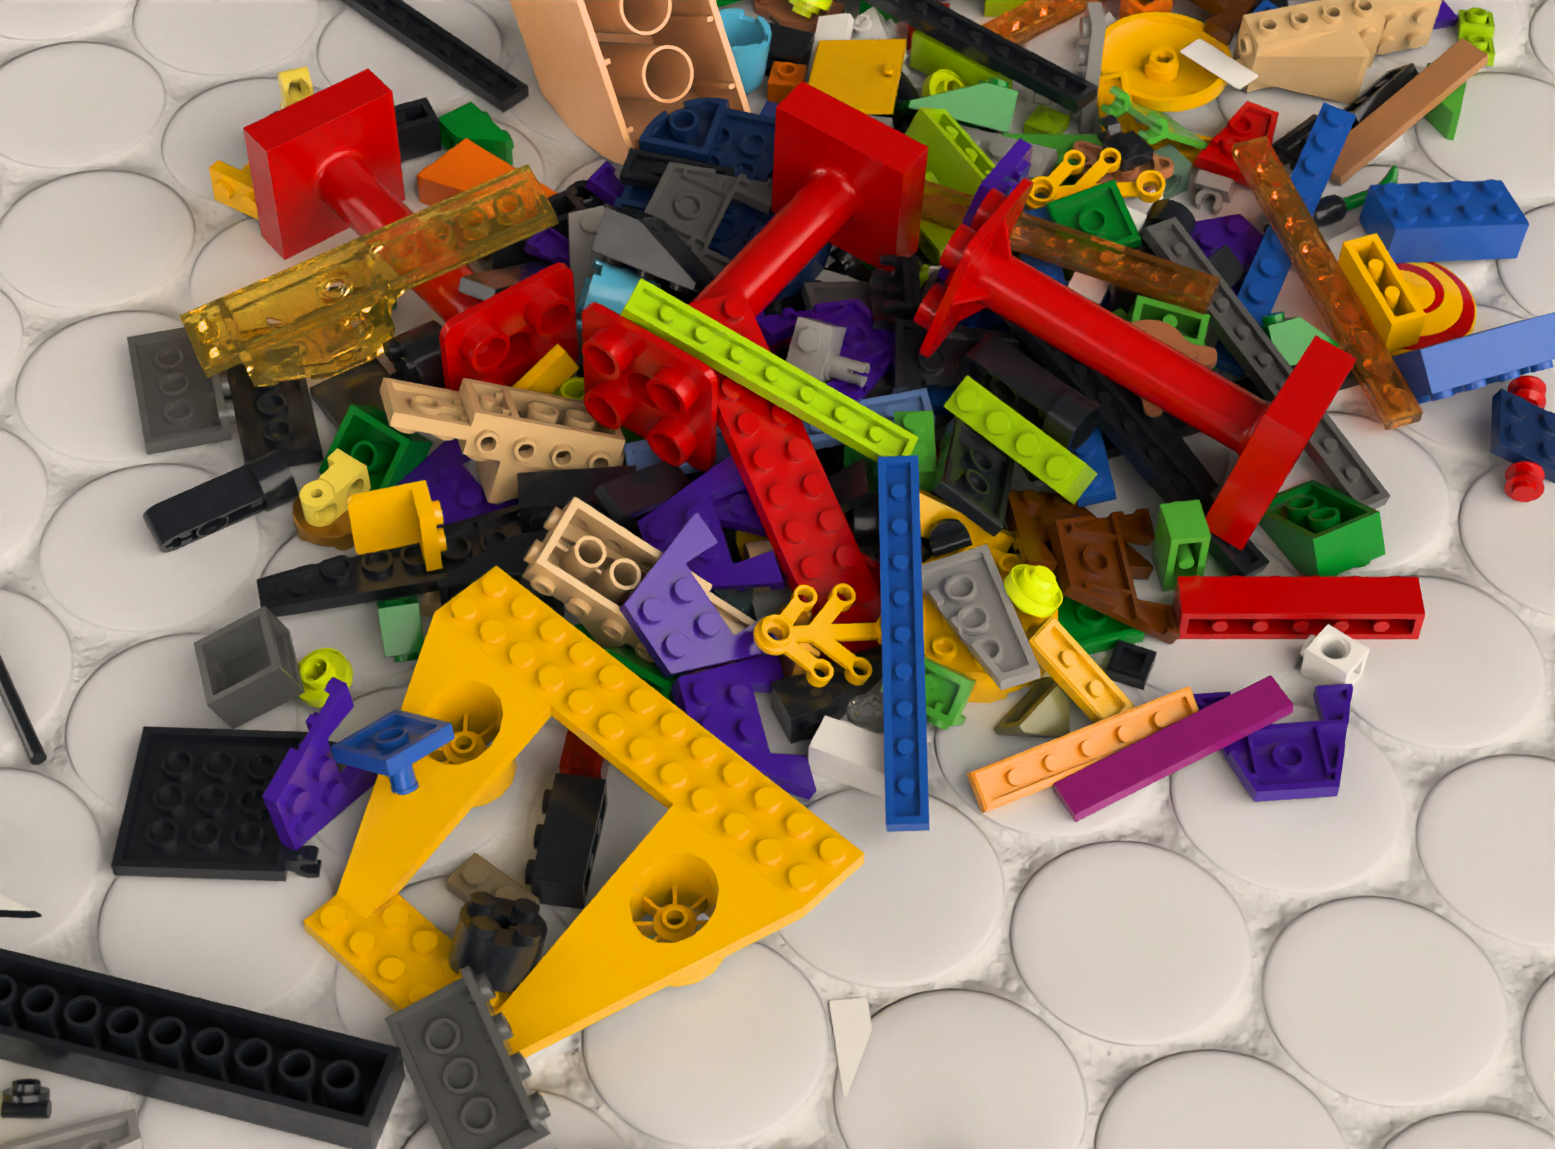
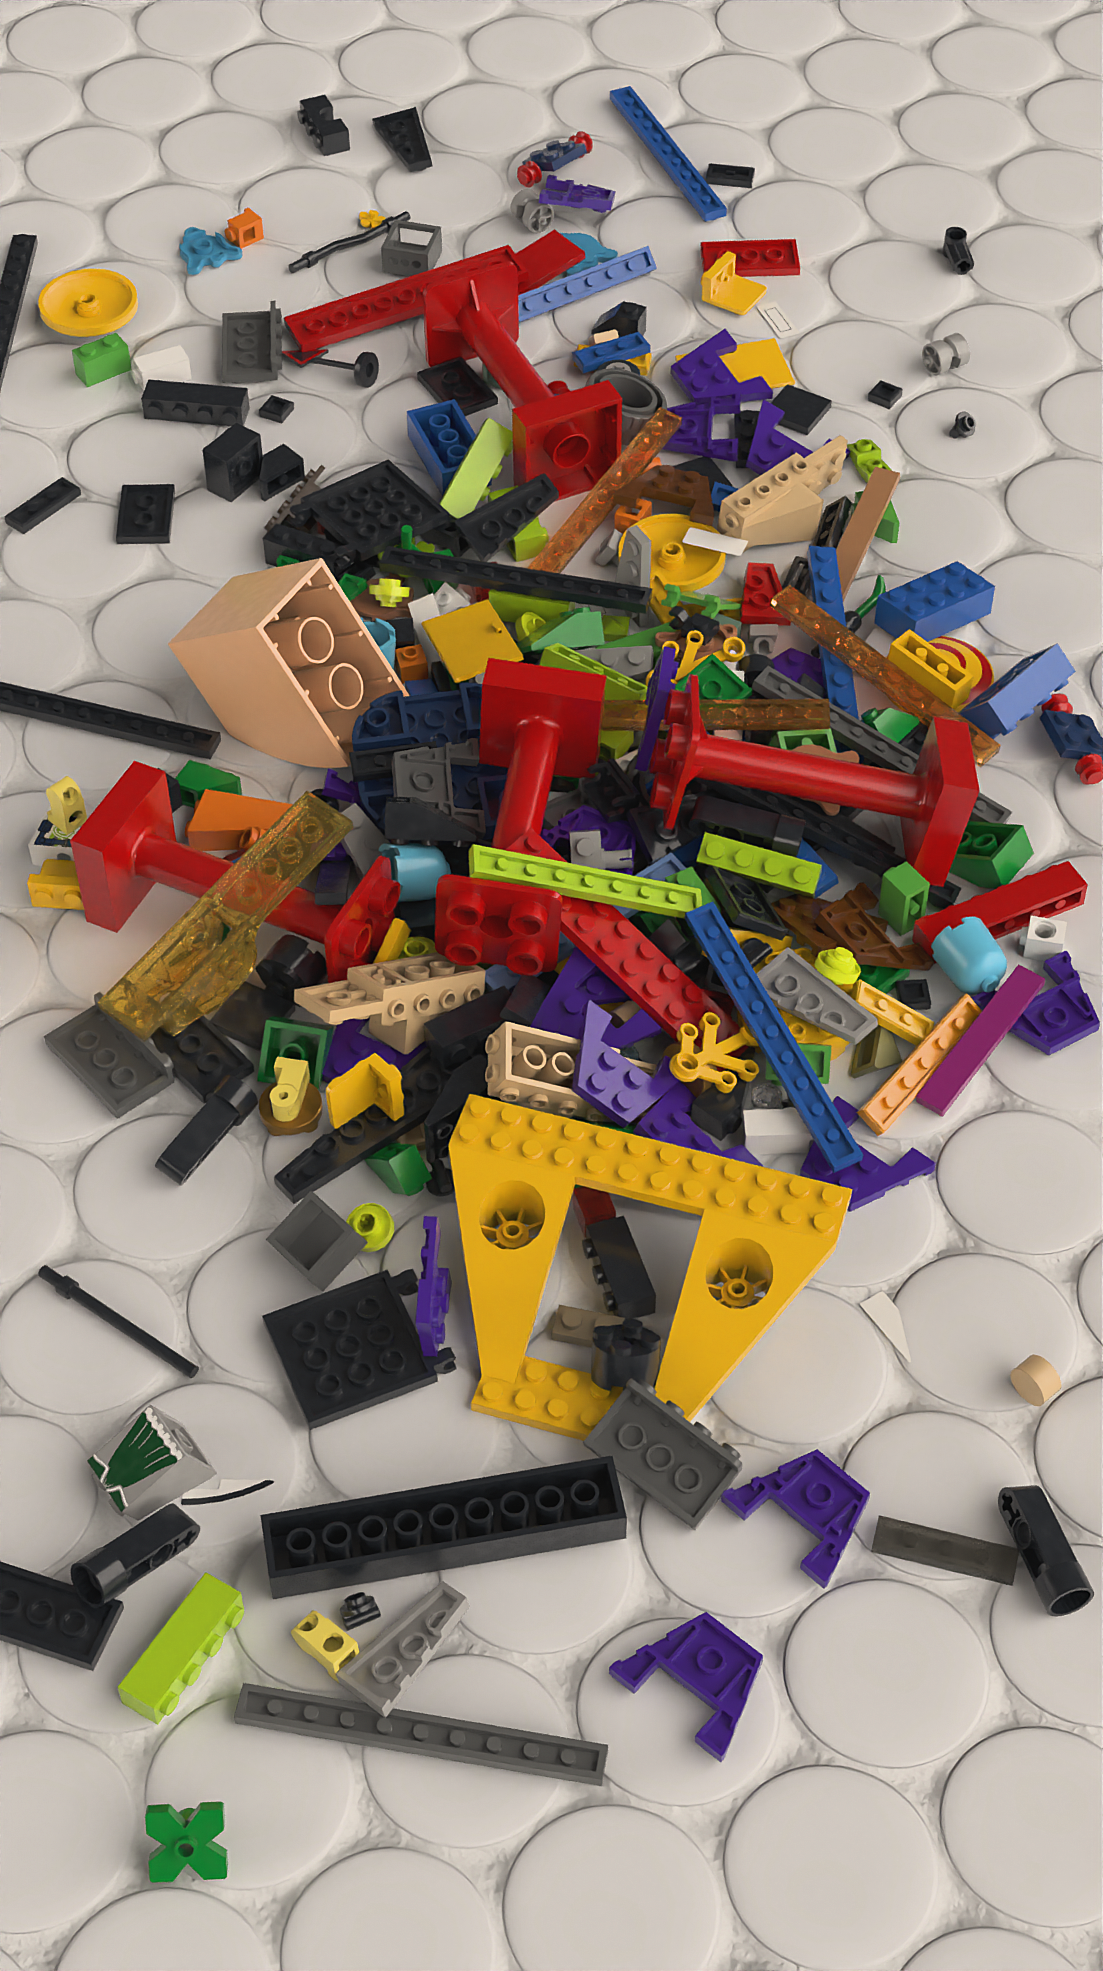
camera: 25 degrees left, 0 degrees up
blue tile [330,709,455,795] -> none
none -> dark purple wing [800,1096,936,1212]
none -> medium azure cylinder [931,917,1007,995]

